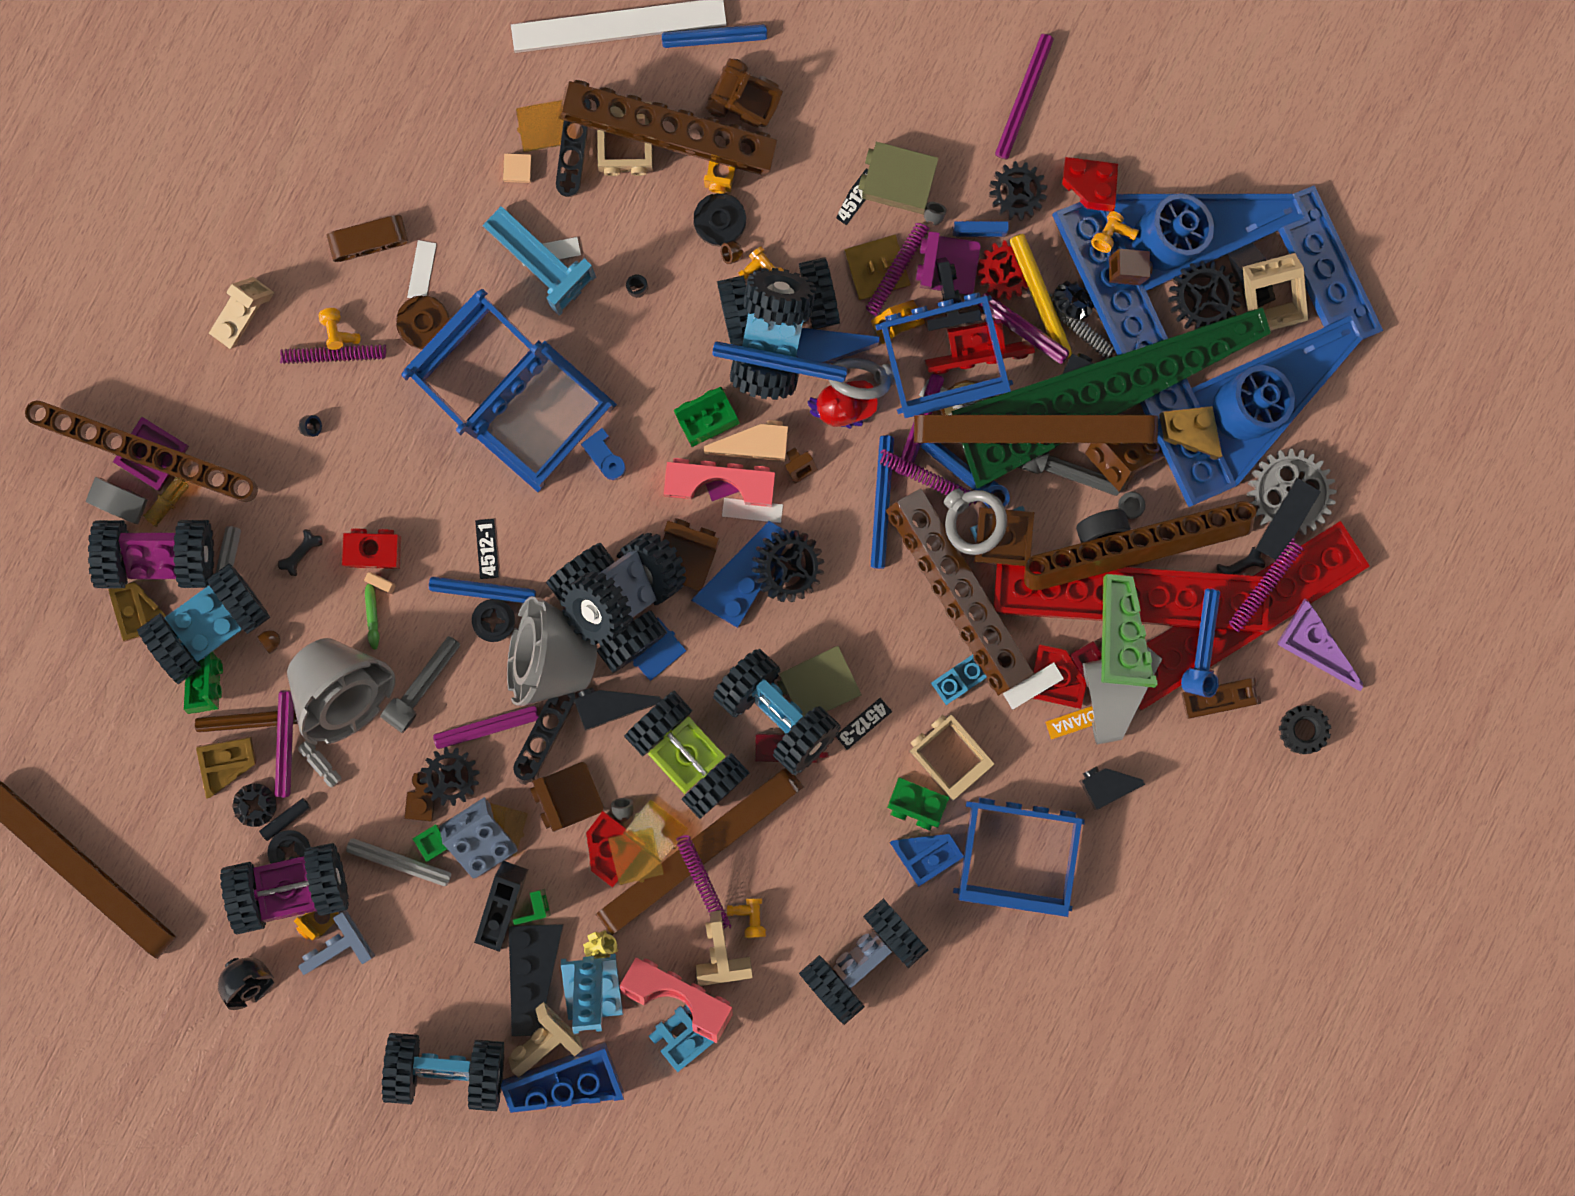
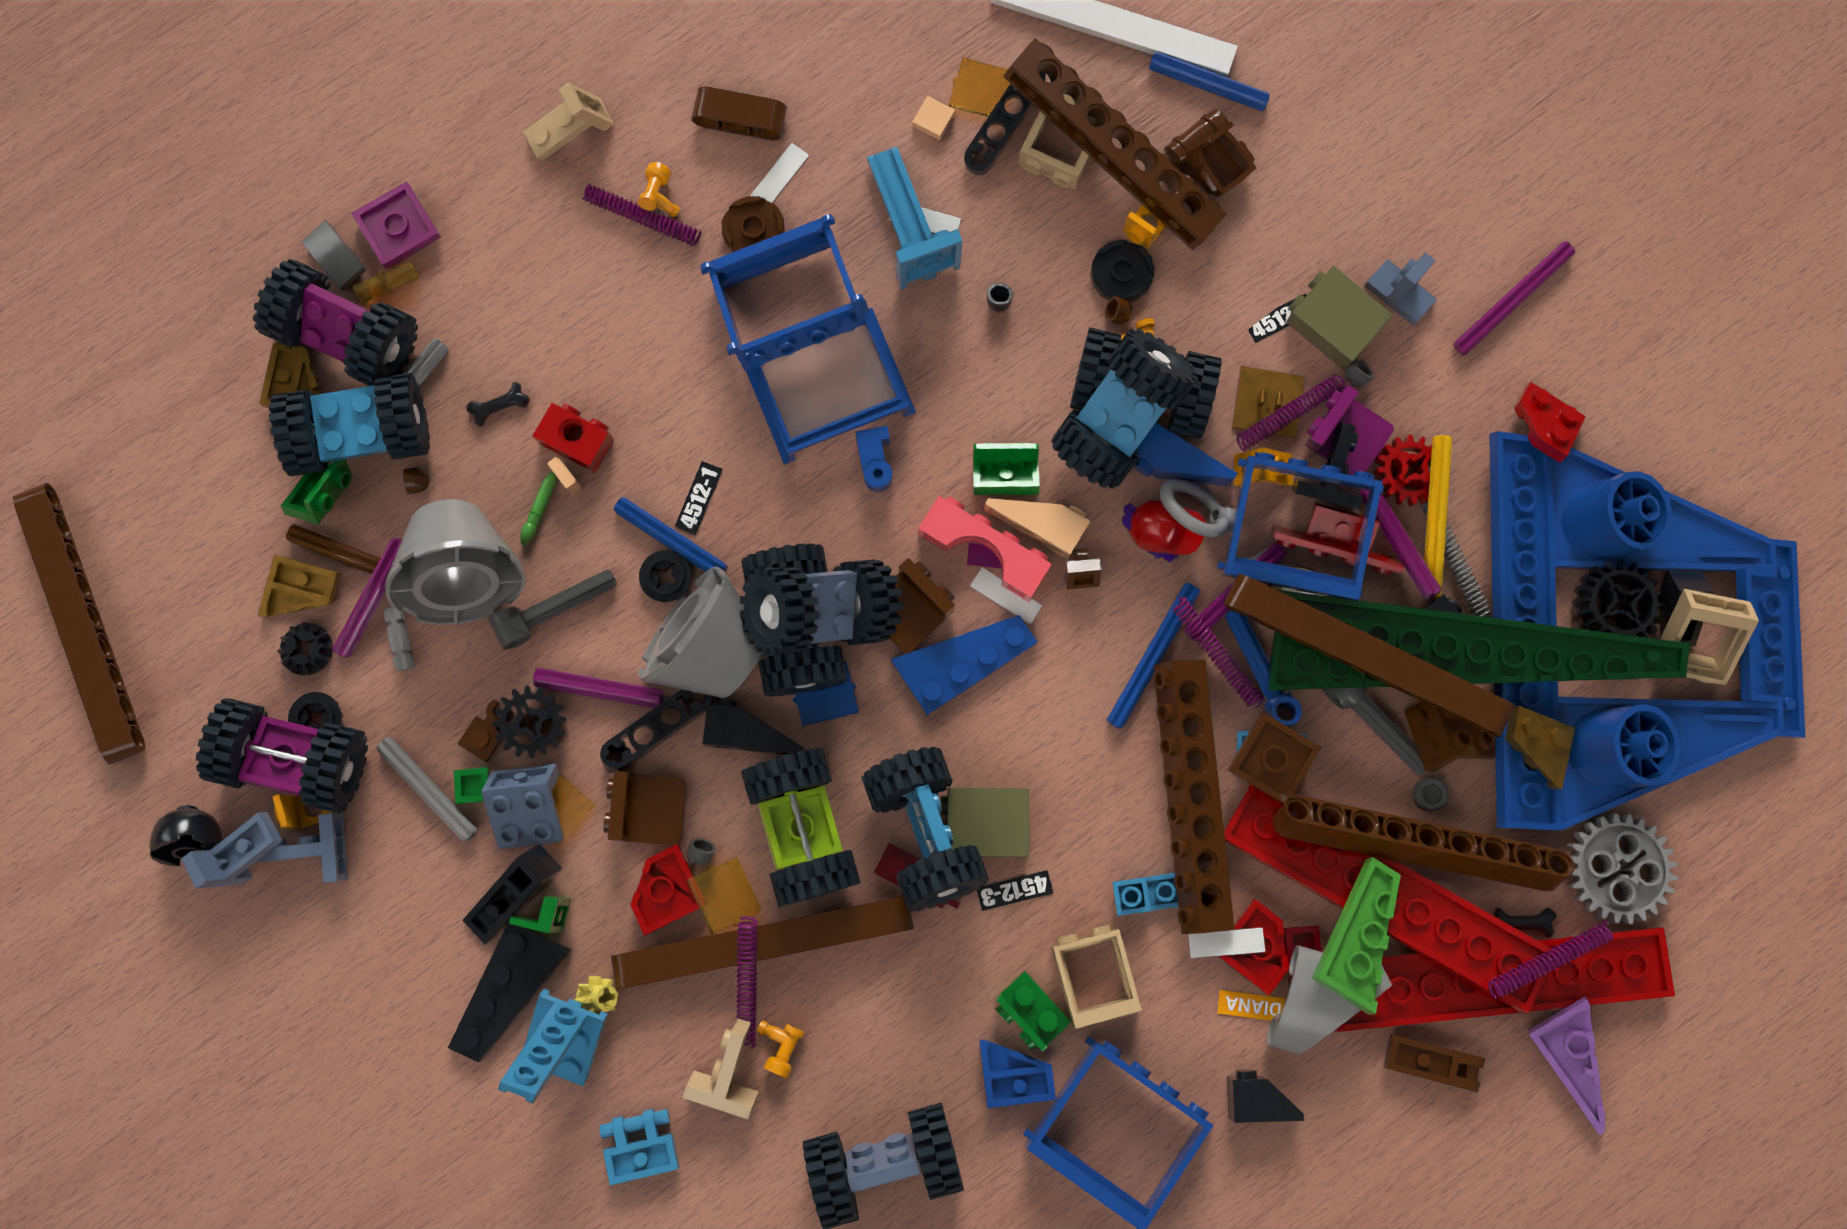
camera: 25 degrees right, 5 degrees down
reddish brown beam [25,400,258,502] -> none
black piece [259,798,311,841] -> none
black hinge [298,415,322,437] -> none
black plate [382,1033,505,1112] -> none
blue wedge [501,1042,624,1113] -> none
tan bracket [508,1002,583,1078] -> none
clear yellow piece [608,828,664,885] -> none
coral arch [620,958,733,1043] -> none
blue axle [712,341,847,382] -> none
black gear [752,529,824,602] -> none
light grey piece [944,488,1007,555] -> none
blue tile [953,221,1008,237] -> none
black gear [989,161,1048,221] -> none
black gear [1054,281,1094,320] -> none
black tyre [1076,509,1131,543] -> none
light orange piece [1091,211,1139,253] -> none
reddish brown brick [1109,249,1153,285] -> none
blue axle [1181,588,1220,698] -> none
black tile [1255,478,1321,562] -> none
black tyre [1279,705,1331,754] -> none
none -> sand blue bracket [181,812,283,888]
none -> sand blue bracket [1364,252,1437,326]

